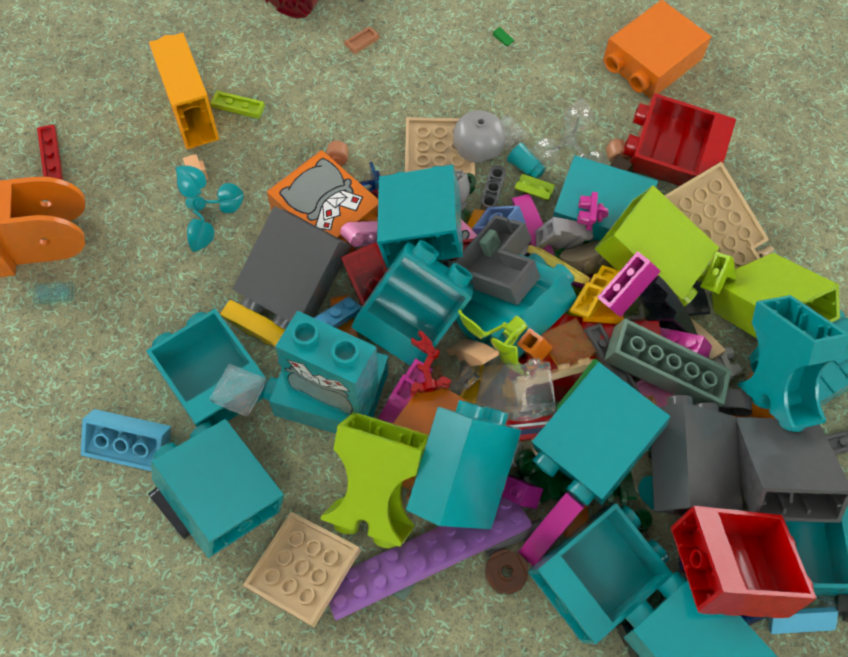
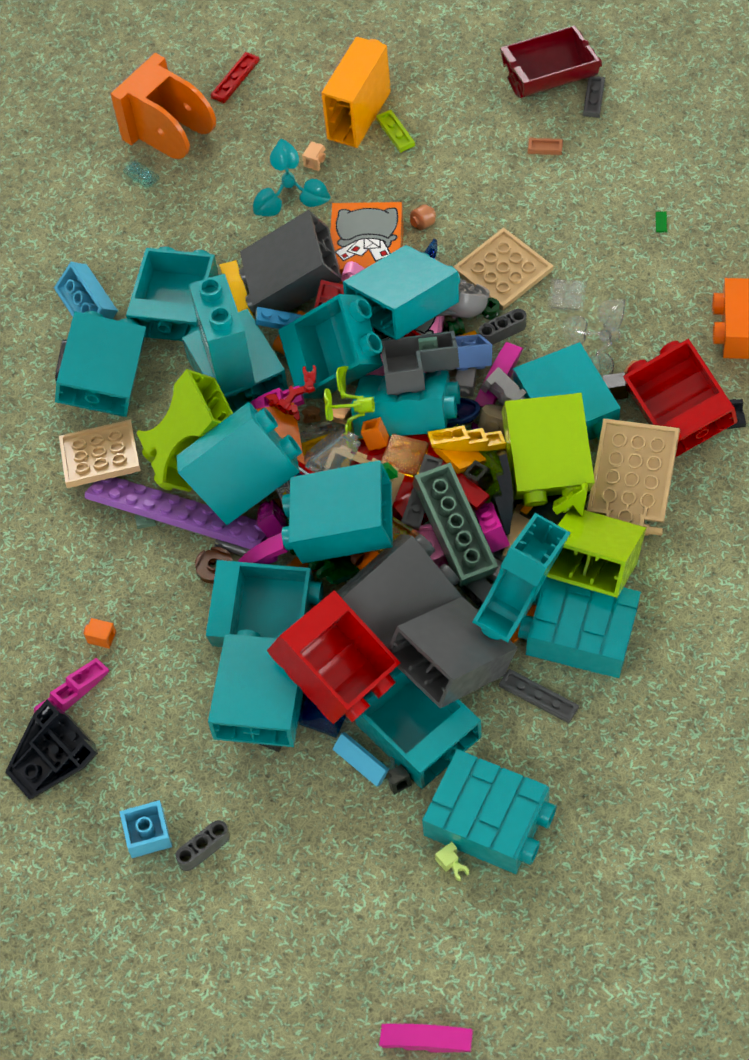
camera: 55 degrees right, 5 degrees down
clear plate [209,364,267,417] -> none
light grey cylinder [453,110,506,163] -> none
teal plant [506,142,546,179] -> none
lime bracket [515,174,555,202] -> none
light yellow tile [527,245,590,284] -> none
dark pink hips [577,192,609,231] -> none
dark pink brick [597,251,661,317] -> none

